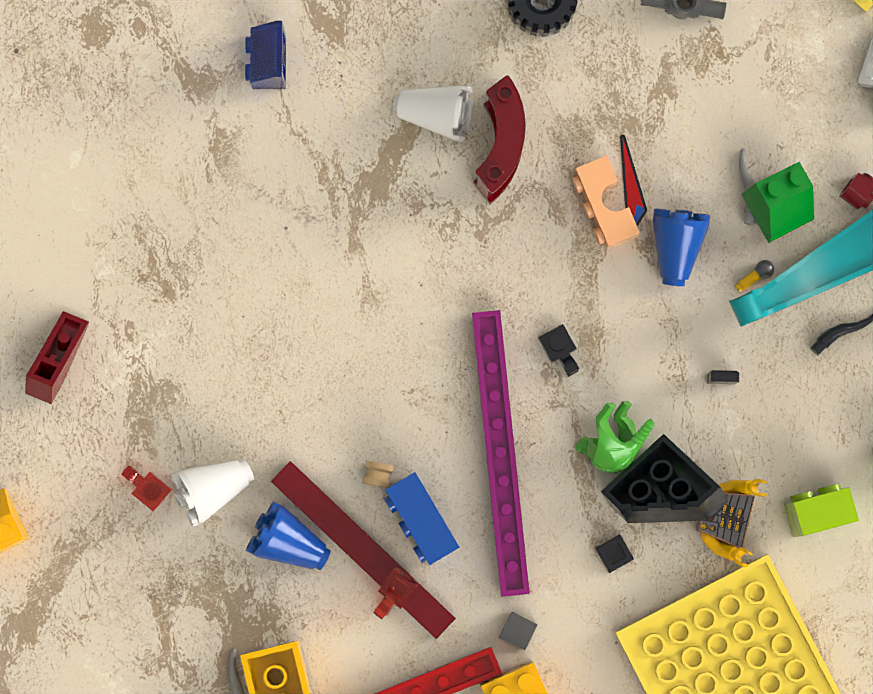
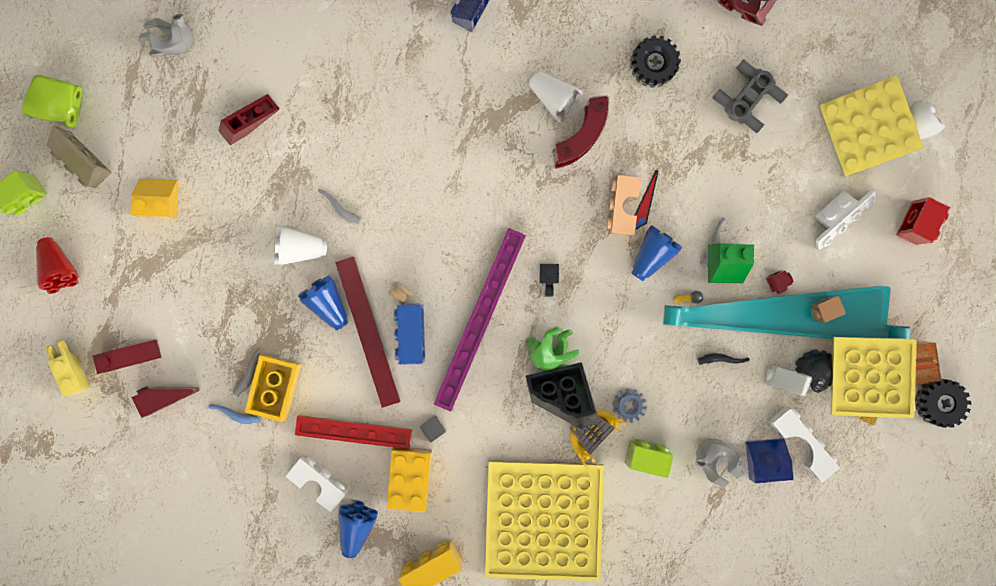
camera: 30 degrees right, 5 degrees up
clear red plate [121,465,172,512] -> none
clear red plate [373,567,419,619] -> none
black tile [595,534,634,573] -> none
black tile [707,370,739,384] -> none
none -> light grey animal [318,189,361,224]
none -> sand blue gear [613,388,647,423]

